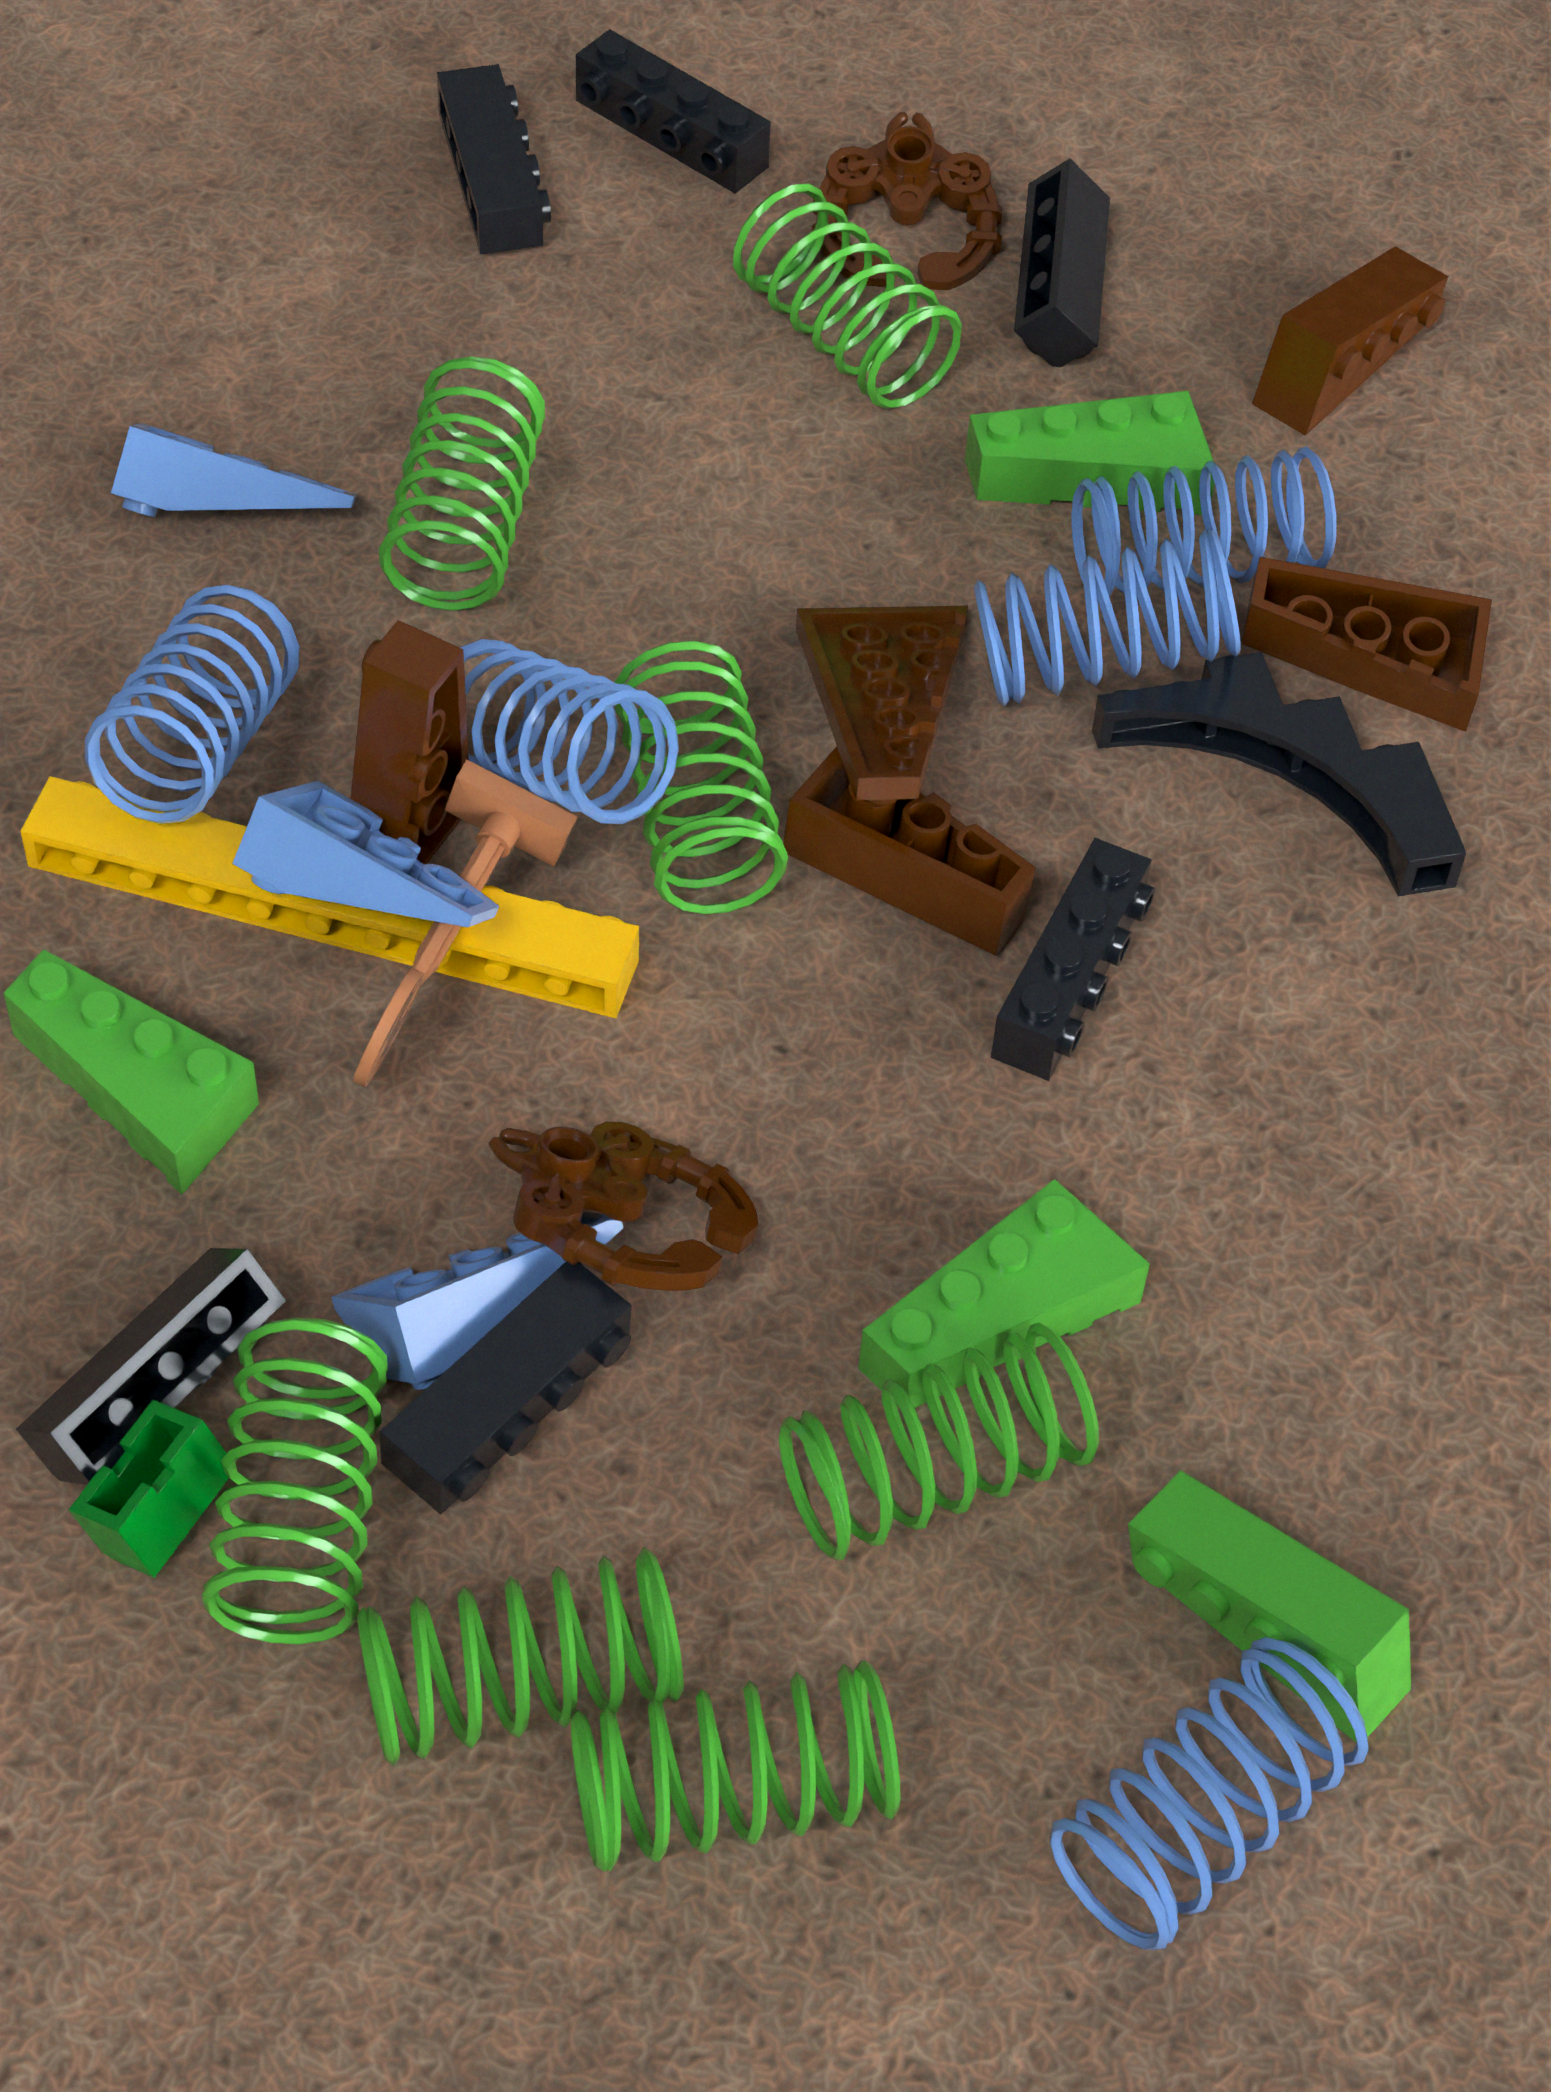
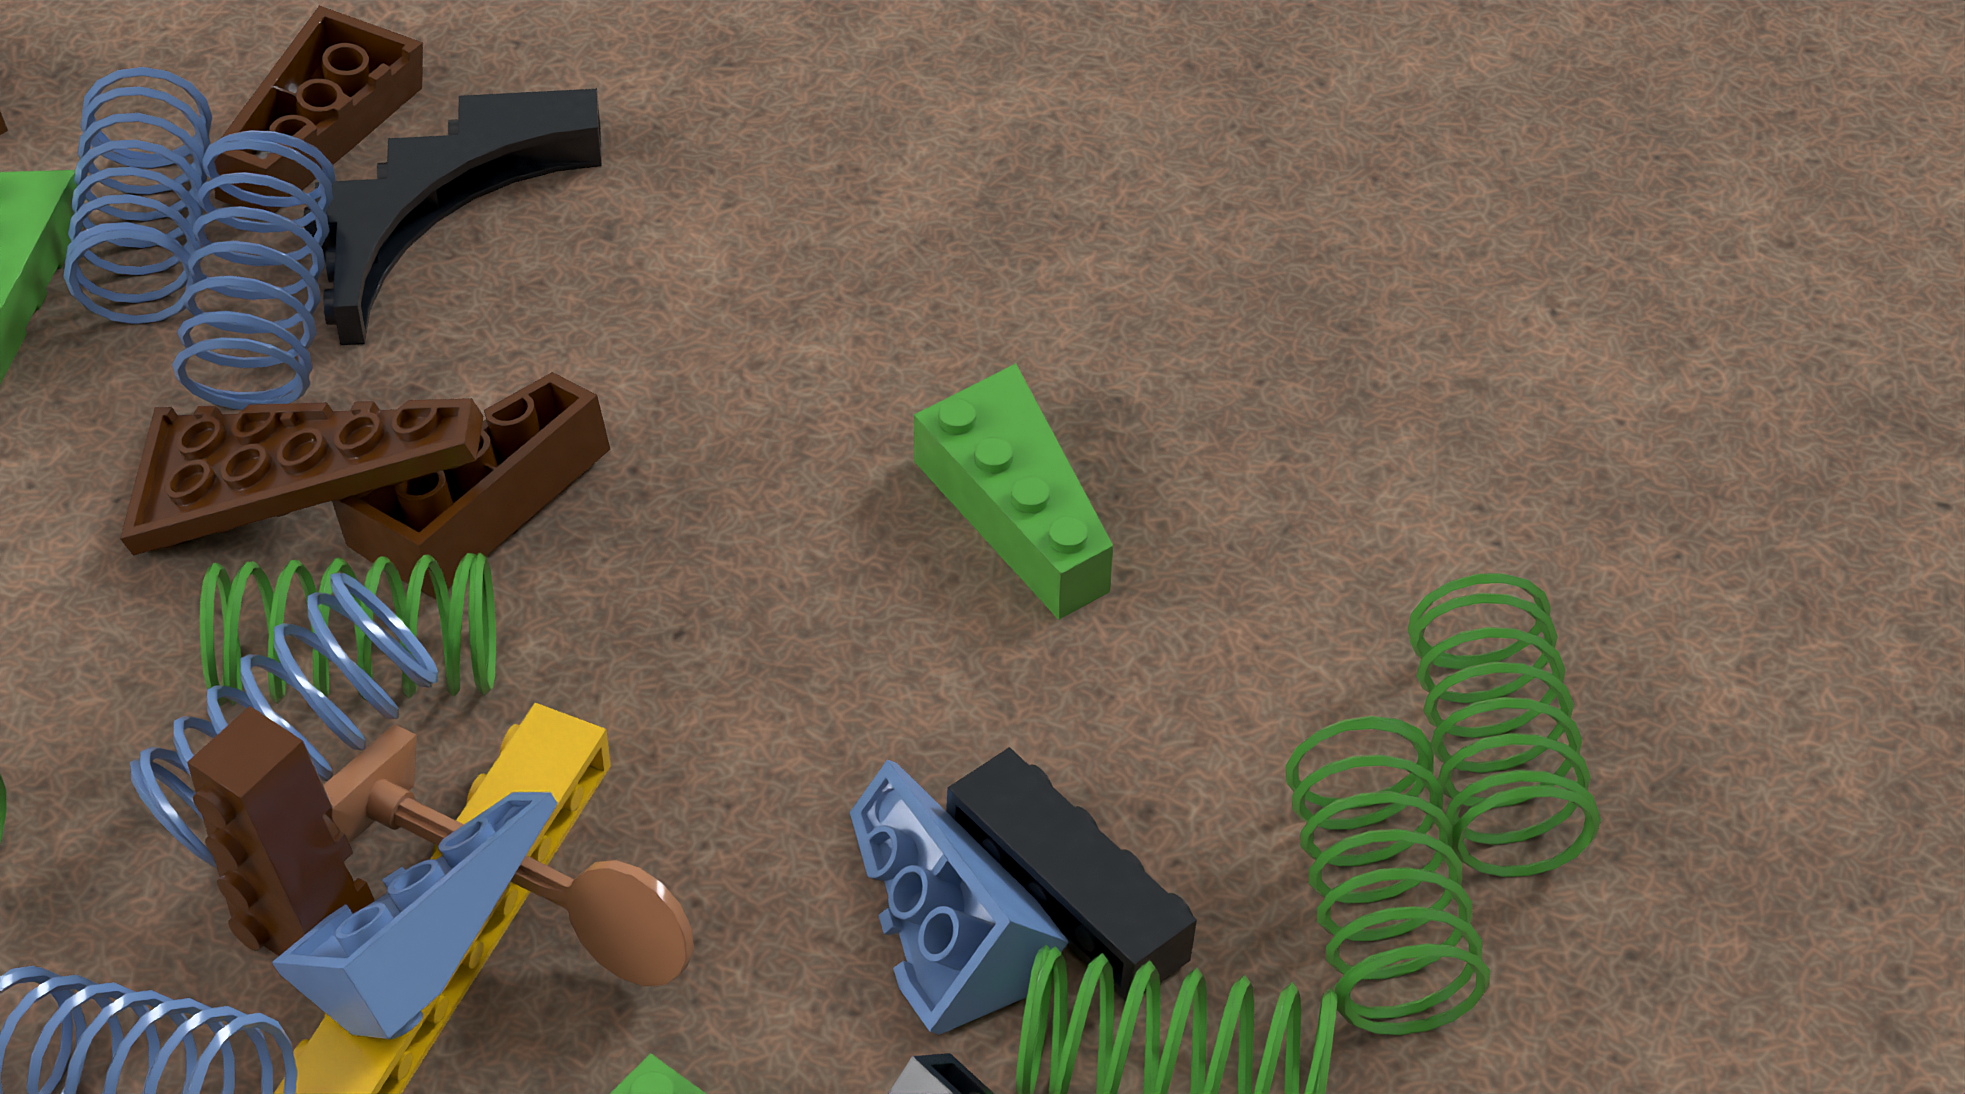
camera: 80 degrees left, 5 degrees down
reddish brown piece [489,1122,758,1291] -> none
bright green piece [779,1323,1099,1561] -> none
black brick [991,838,1155,1081] -> none
medium blue piece [1050,1637,1369,1950] -> none
bright green wedge [1128,1470,1411,1743] -> none

